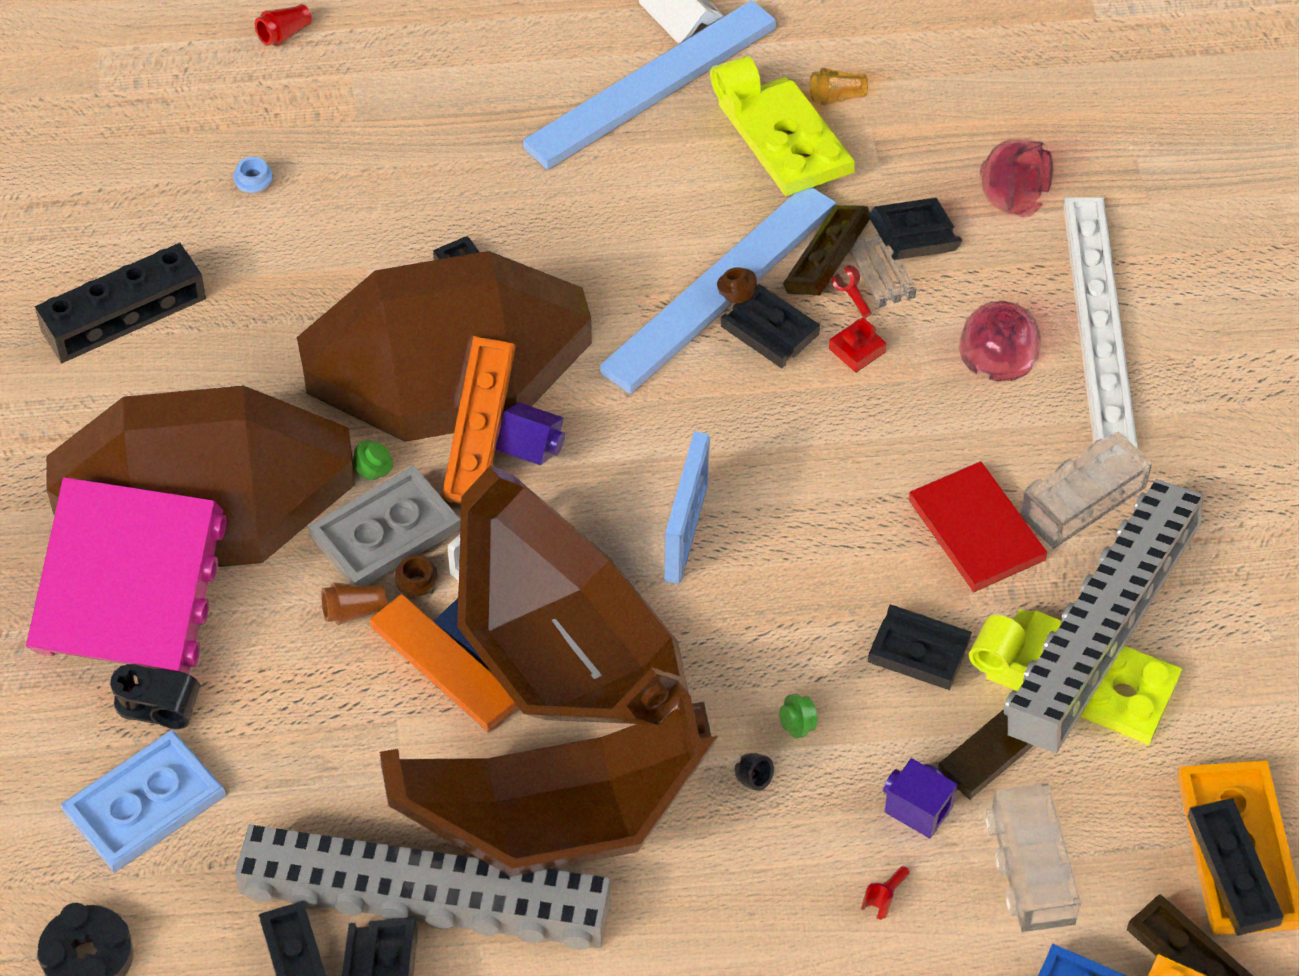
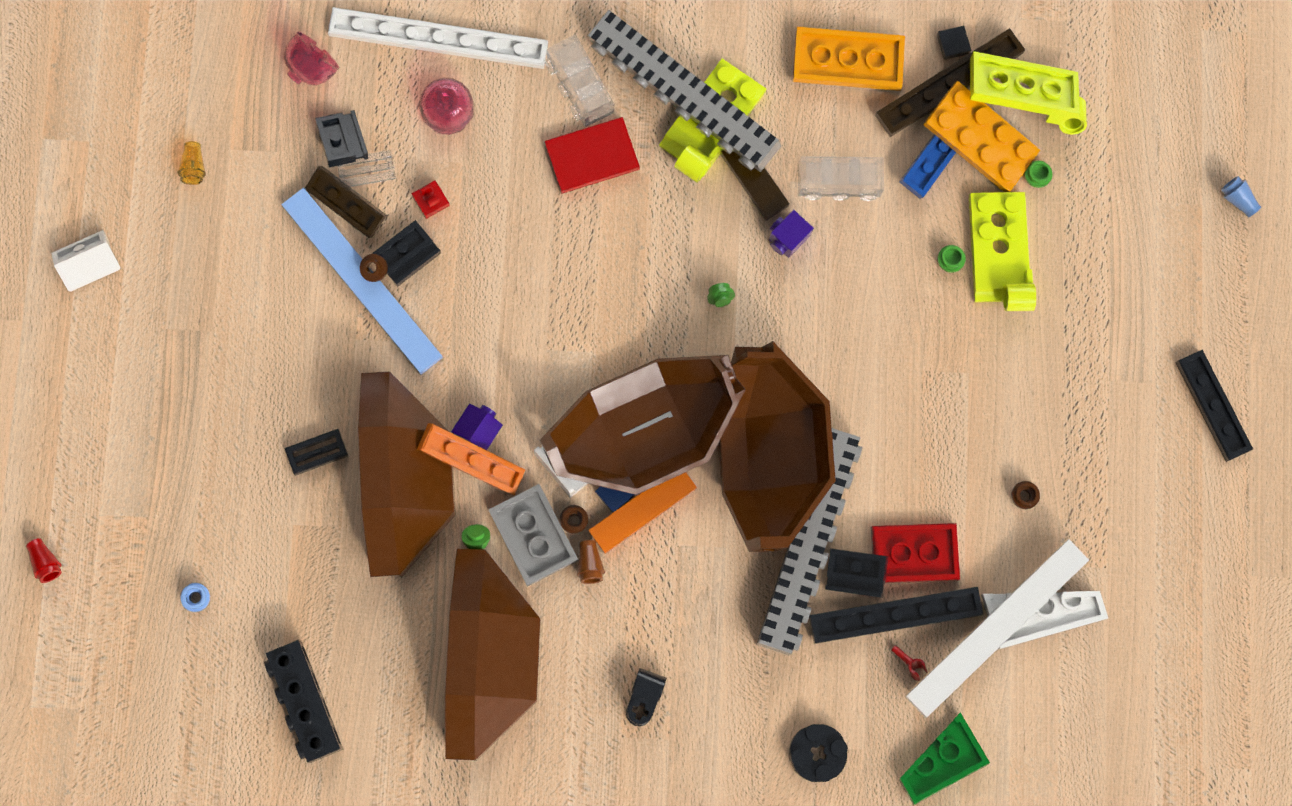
camera: 90 degrees left, 25 degrees up
dark pink panel [26,477,227,674] -> none
light blue tile [61,729,226,873] -> none
light blue tile [523,0,776,170] -> none
light blue tile [664,431,710,584] -> none
neon yellow hinge [710,55,855,196] -> none
black hinge [734,753,774,791] -> none
red hand [832,265,872,318] -> none
red hand [861,866,910,920] -> none
black plate [868,604,972,690] -> none
black plate [1187,798,1284,936] -> none

